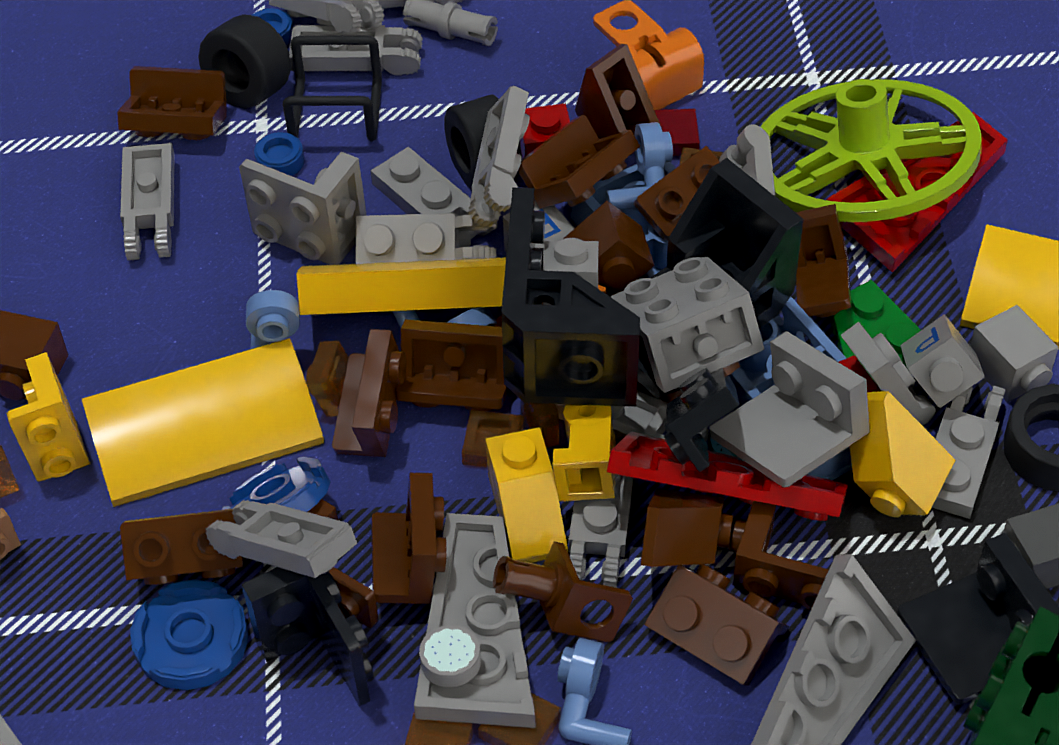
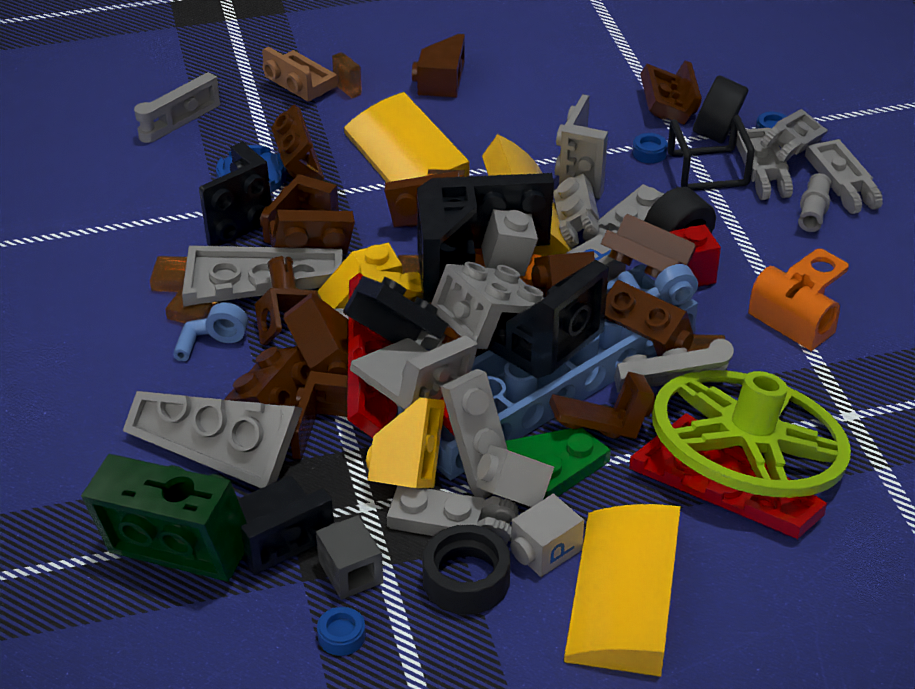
camera: 80 degrees right, 10 degrees down
yellow bracket [7,352,90,482] -> none
light grey hinge [120,143,175,260] -> none
light grey hinge [205,500,357,578] -> none
blue tile [222,456,331,512] -> none
medium blue plate [246,290,300,349] -> none
tile [419,625,481,687] -> none
light grey hinge [468,85,530,228] -> none
reddish brown slope [575,44,662,139] -> none
dark red tile [654,108,700,156] -> none

